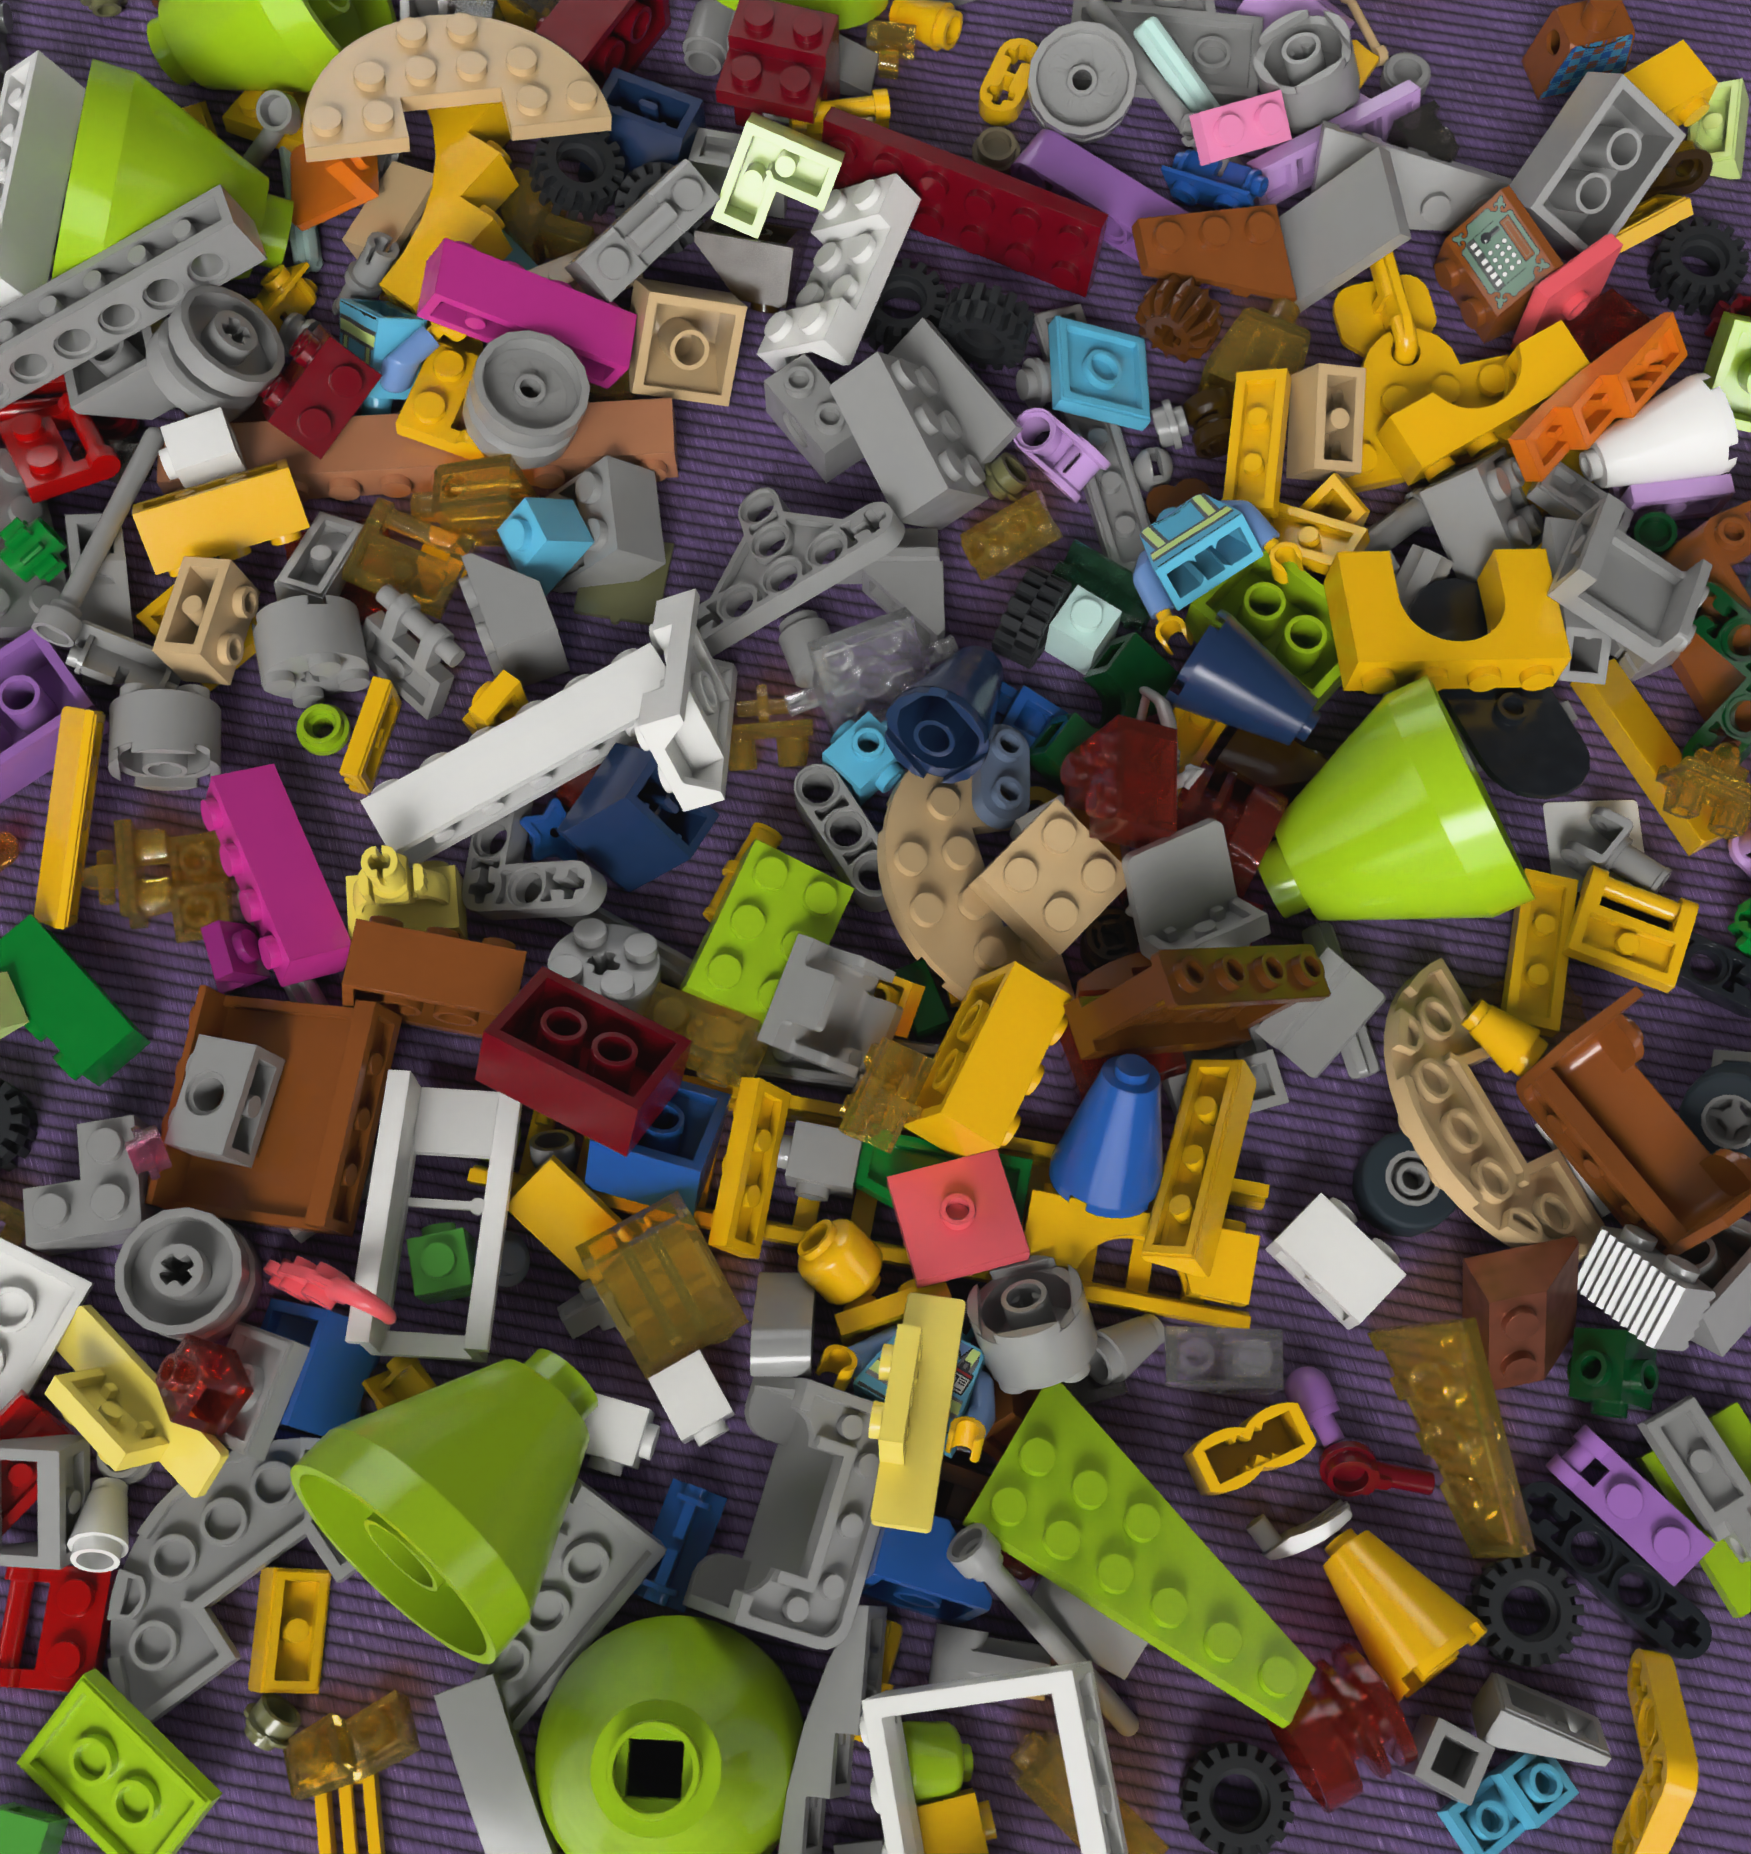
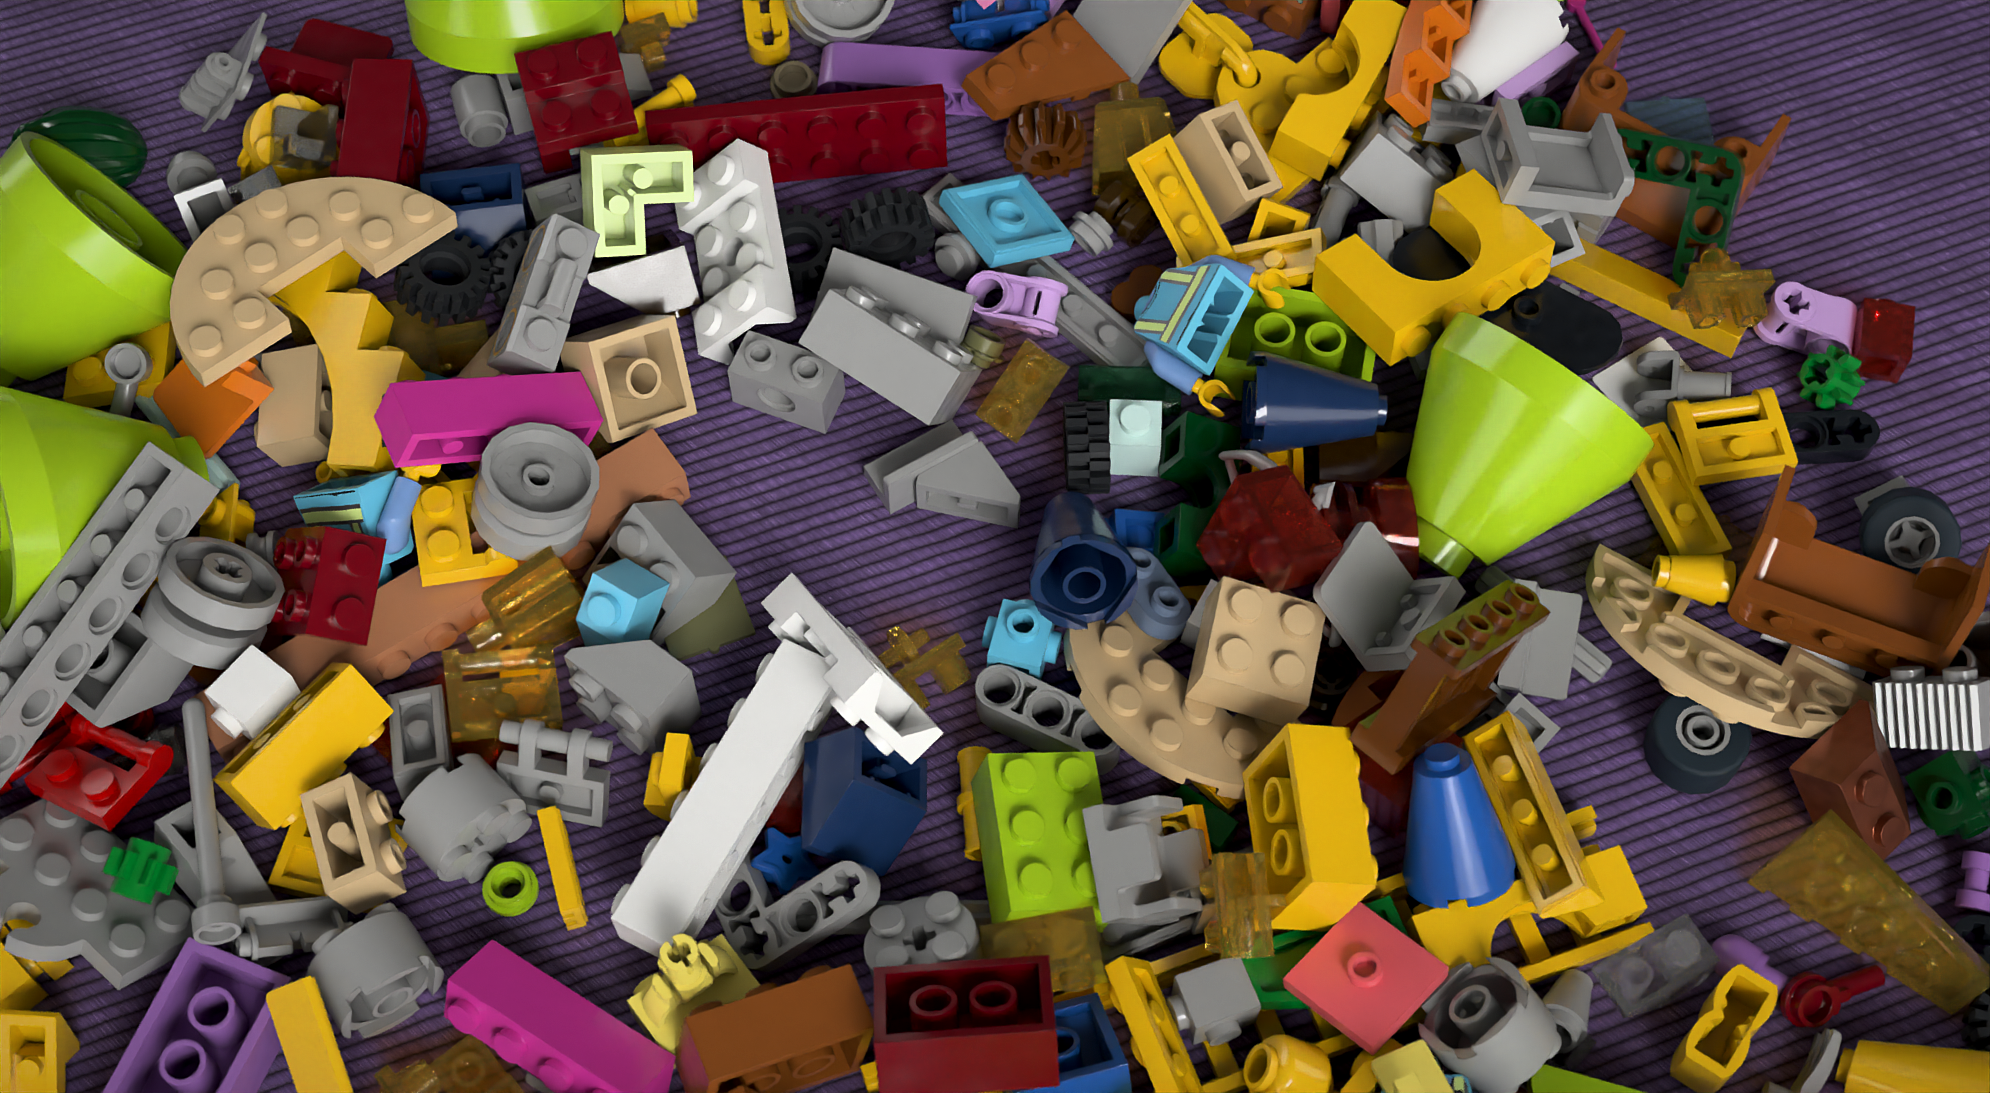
camera: 30 degrees left, 10 degrees down
light grey pin [332,232,400,320] -> none
light grey beam [696,487,905,657] -> none
light grey brick [778,610,844,691] -> none
clear plate [784,607,958,736] -> none
light grey hinge [1132,447,1173,492] -> none
white brick [1265,1193,1407,1330] -> none

